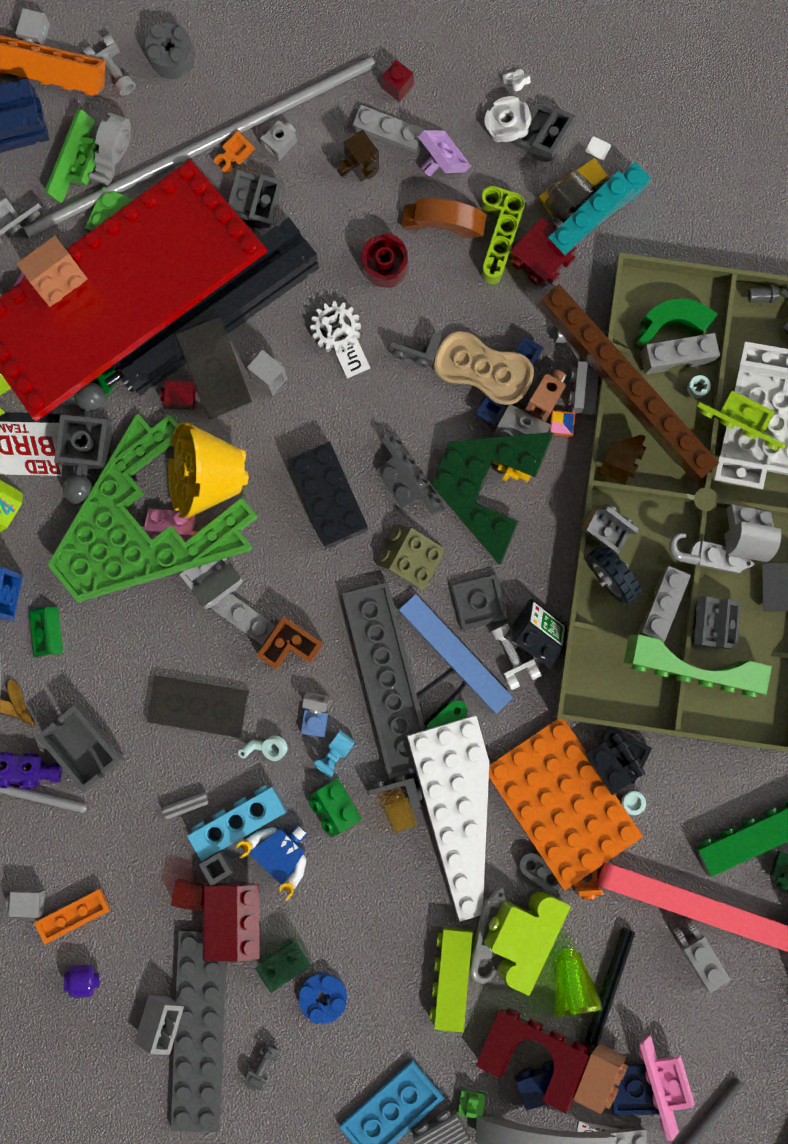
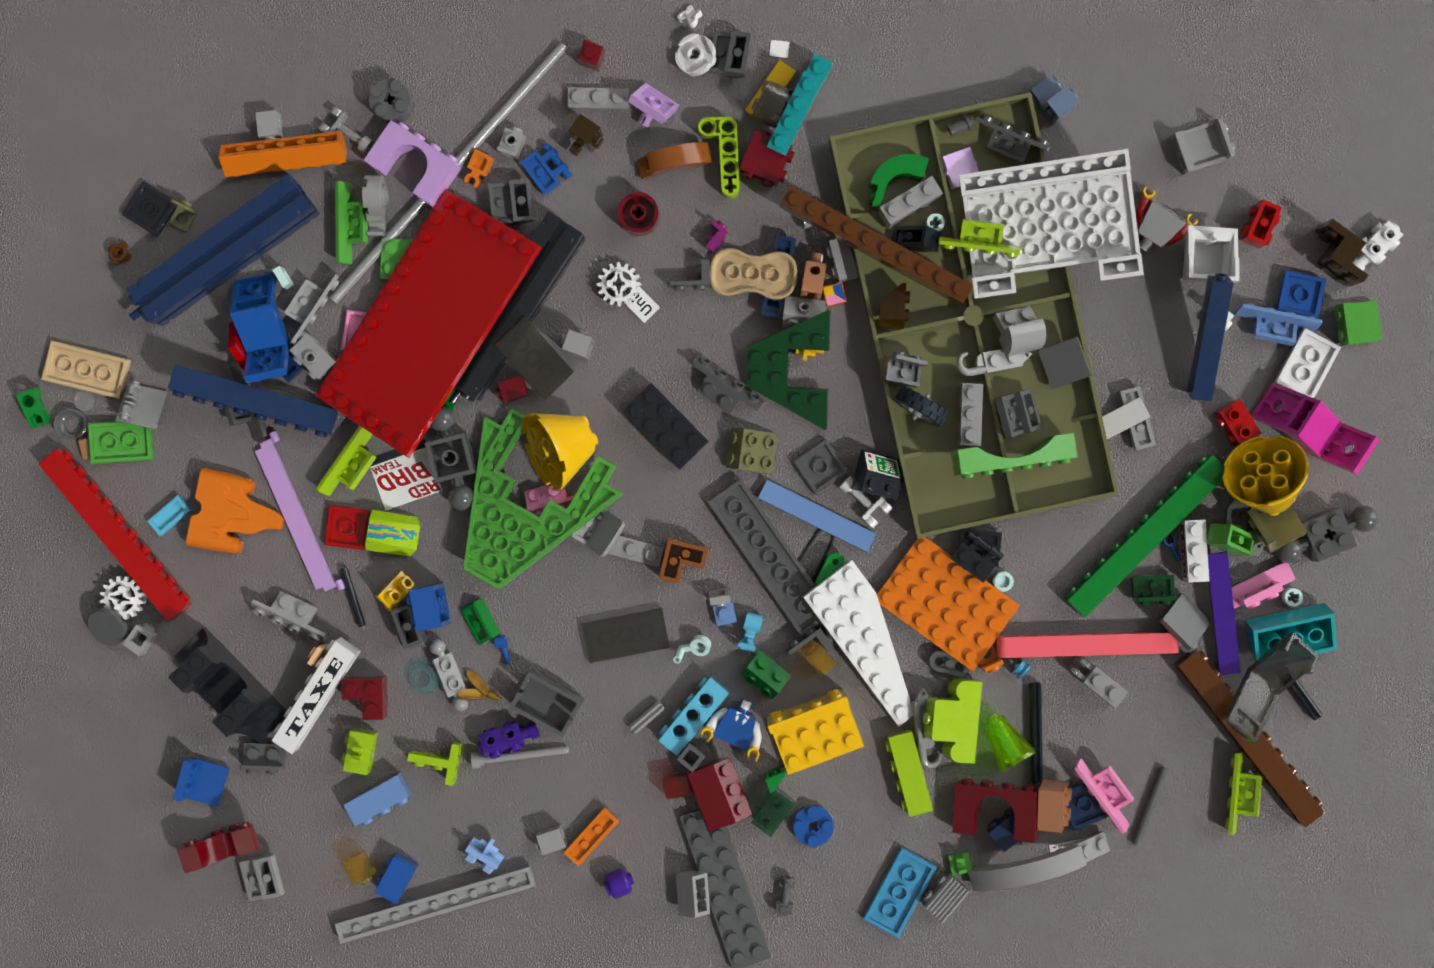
camera: 20 degrees left, 5 degrees up
nougat brick [16,236,87,307] -> none
none -> lavender arch [364,120,461,207]
none -> blue hand [495,636,511,664]
none -> blue plate [520,143,572,196]
none -> magenta bracket [706,219,728,254]
none -> green slope [765,766,786,793]
none -> yellow bracket [767,688,864,775]
none -> black slope [892,226,941,252]
none -> lavender piece [940,147,979,189]
none -> dark azure bush [1011,659,1031,679]

